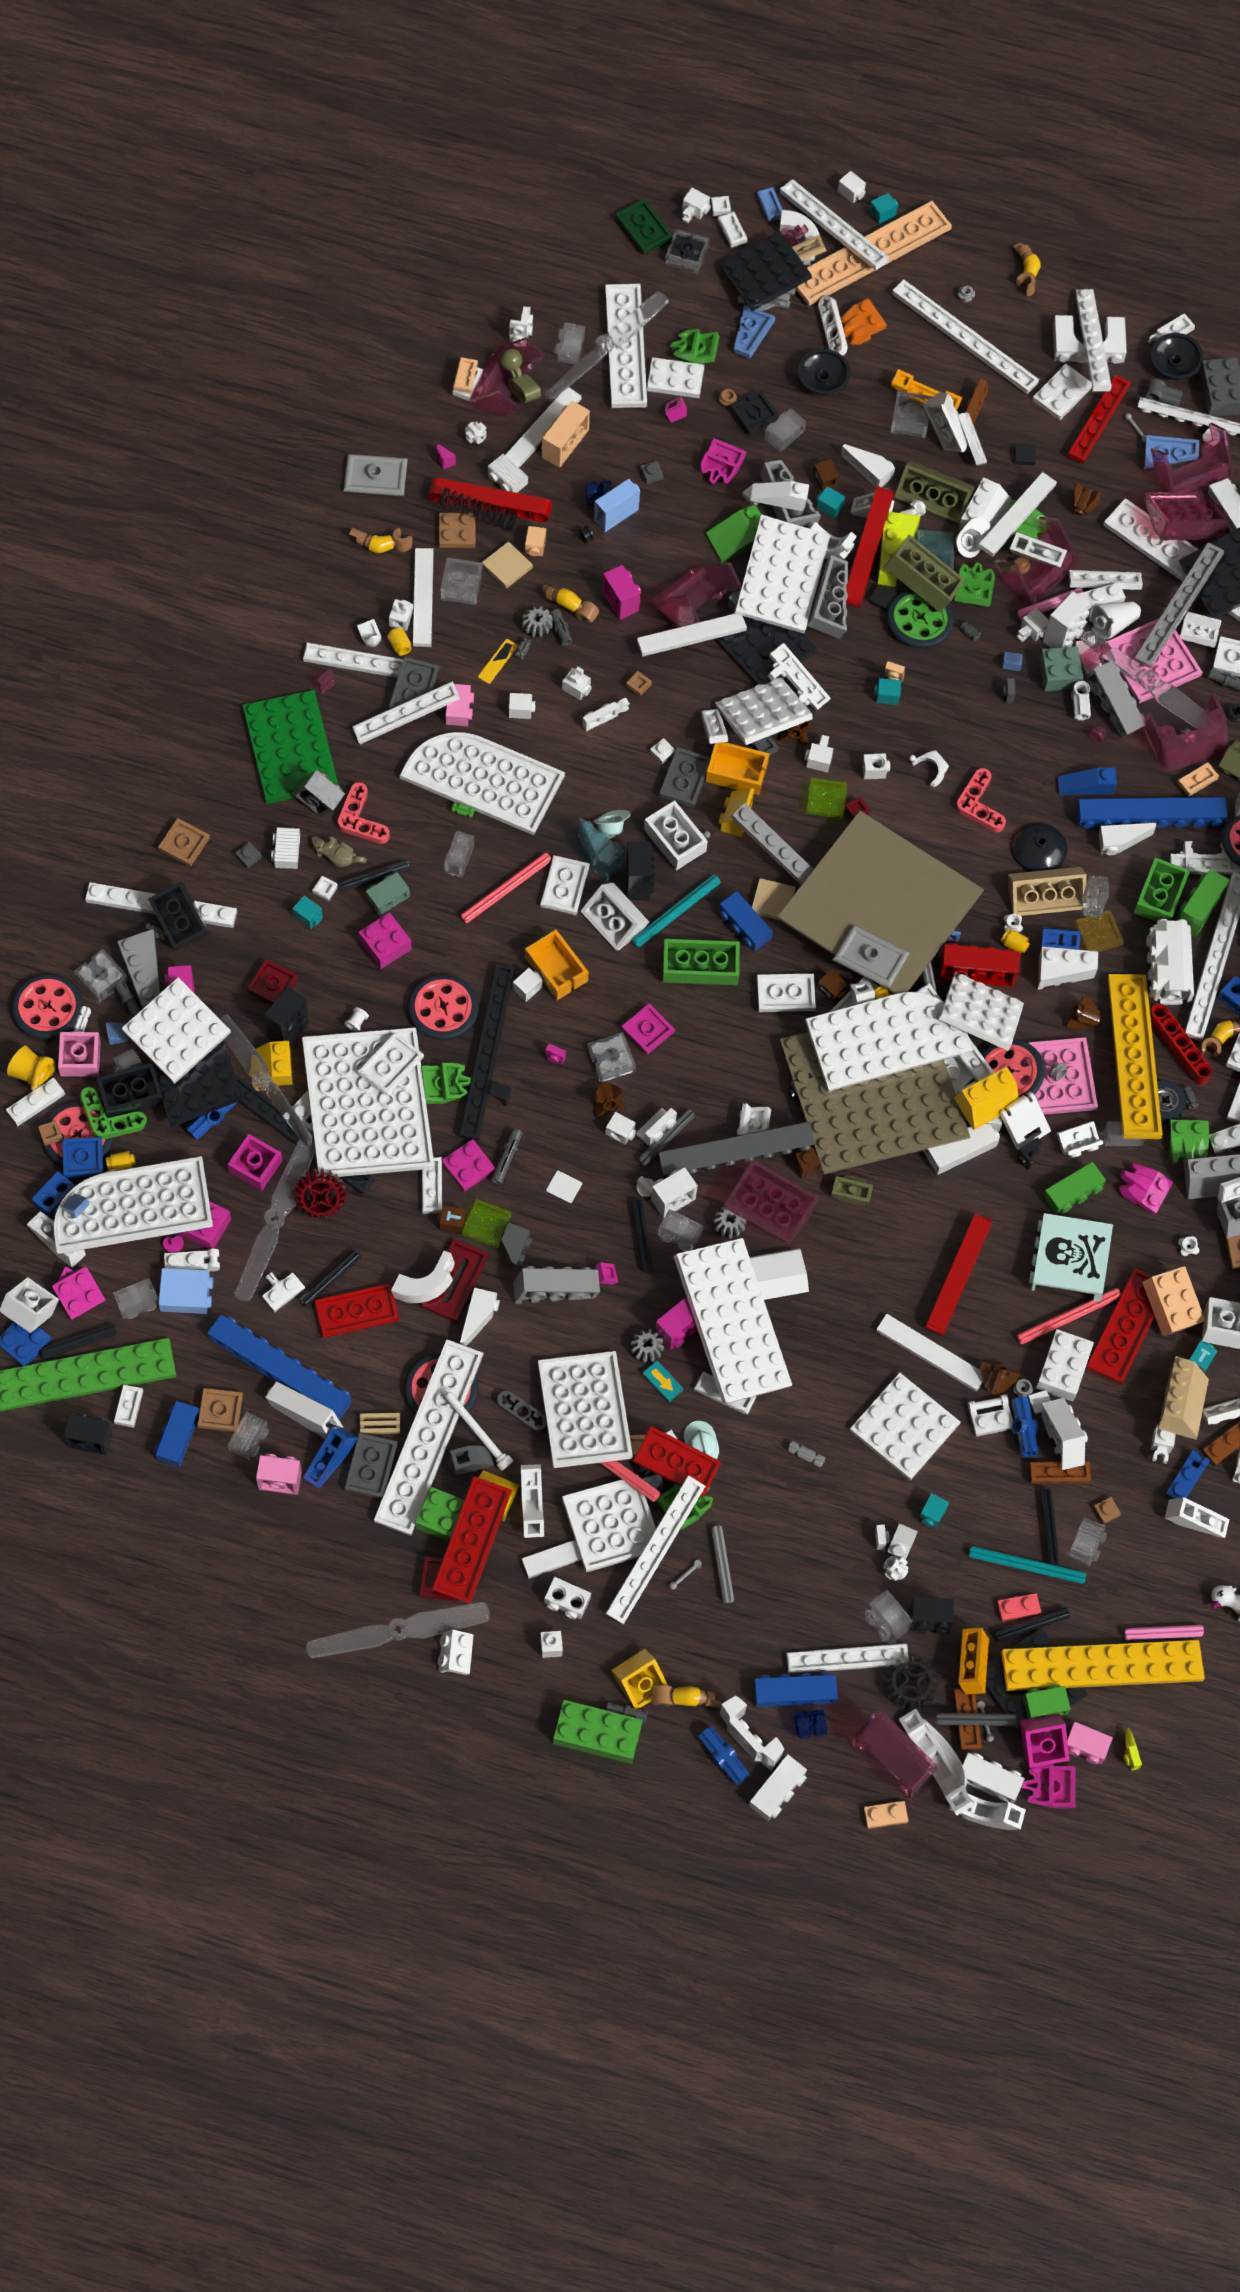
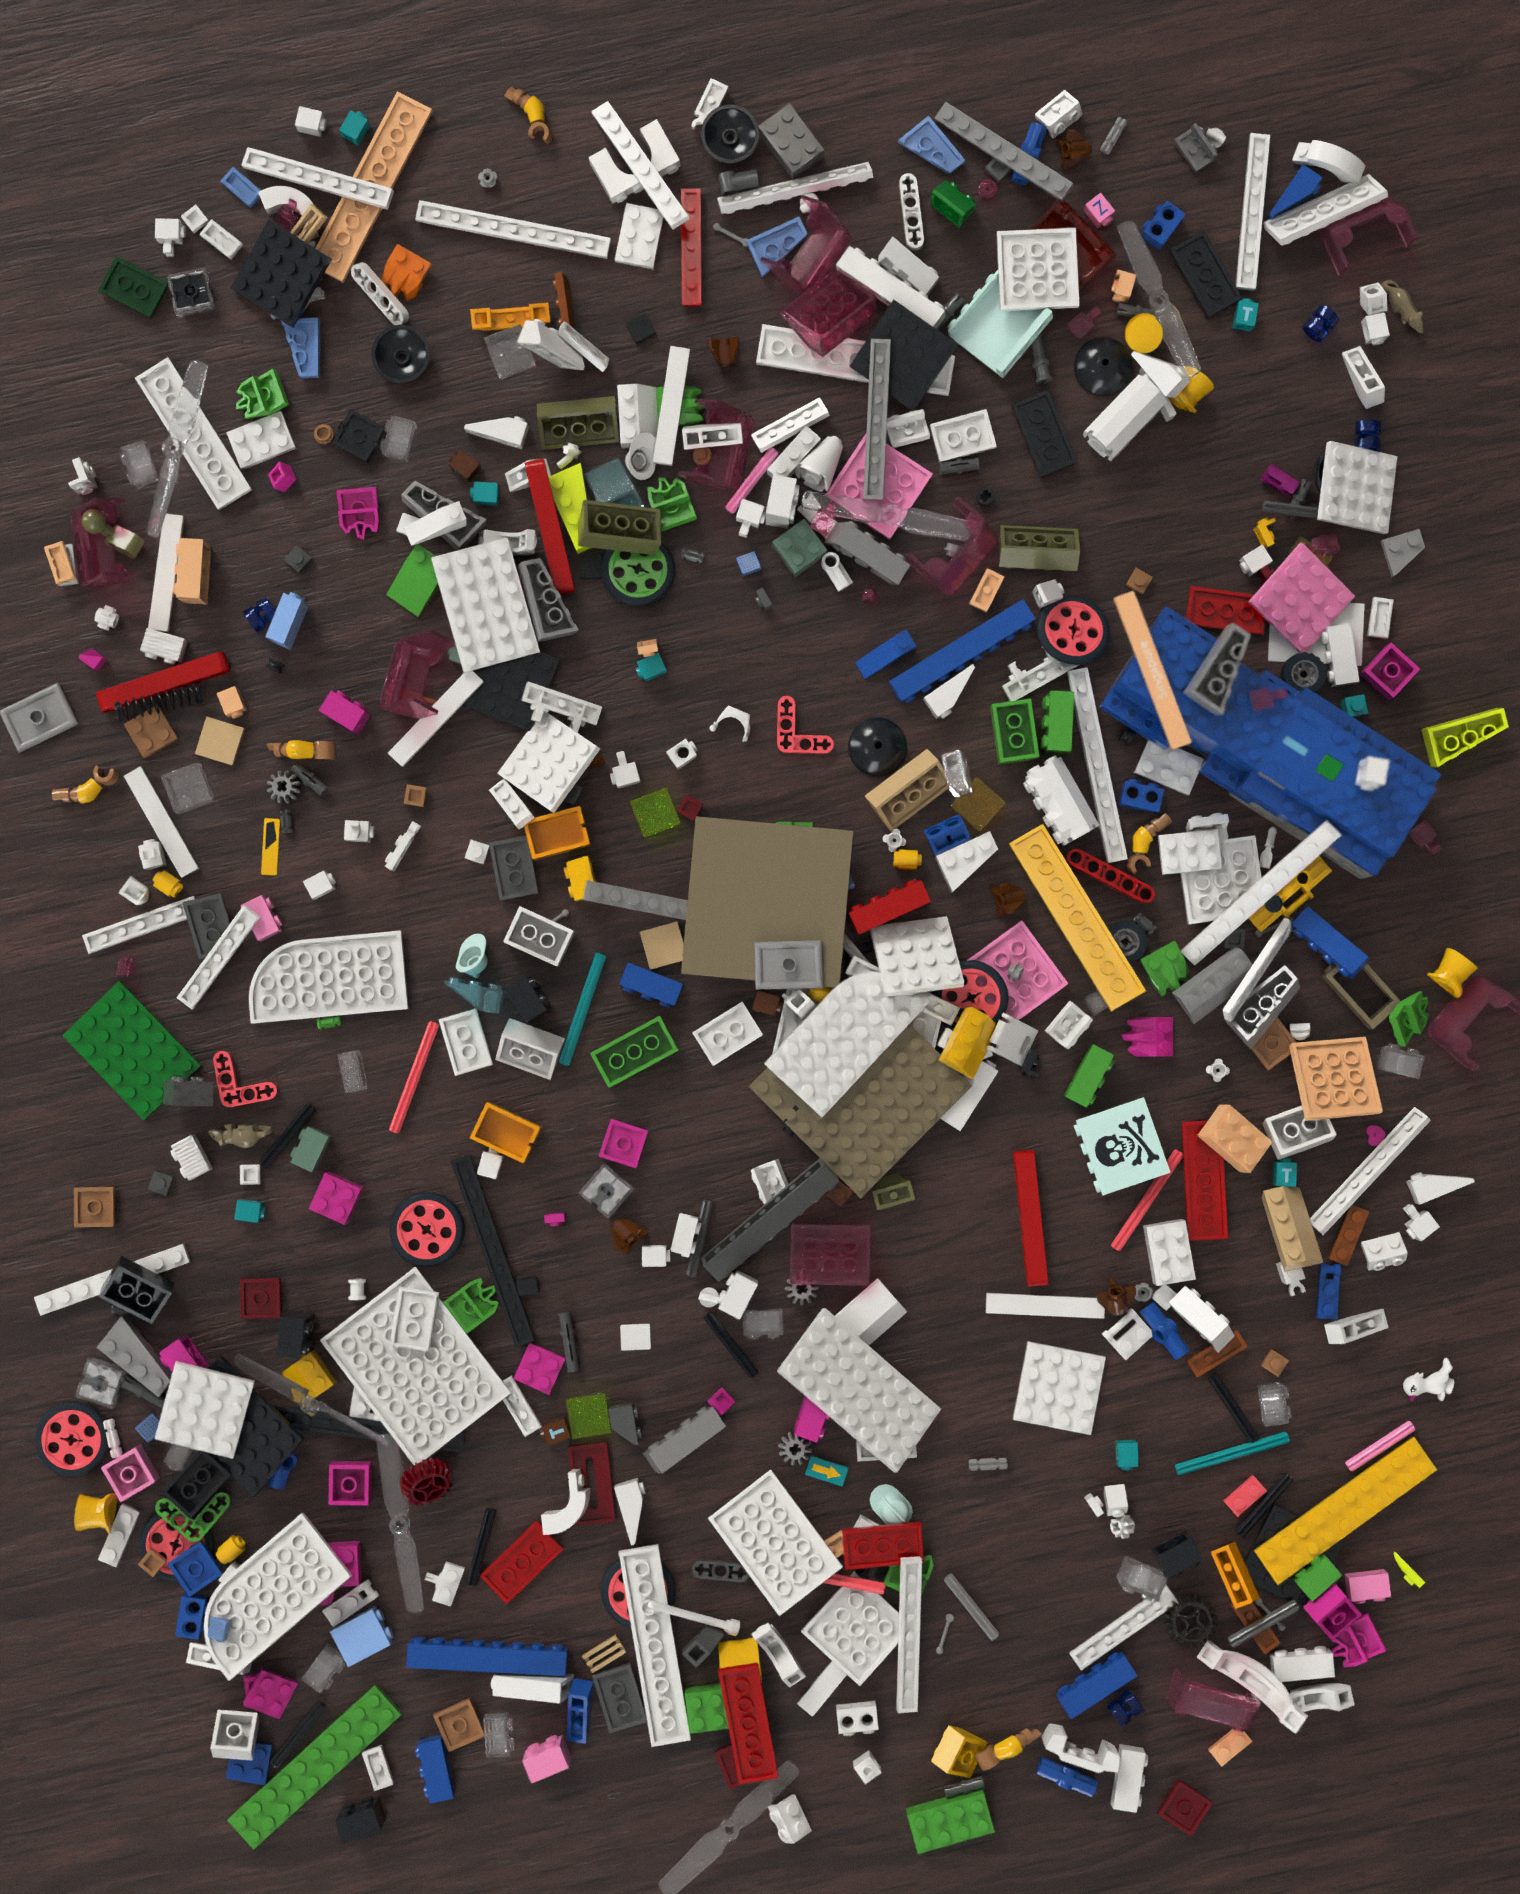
camera: 25 degrees left, 20 degrees up
none -> dark red plate [1157,1779,1213,1837]

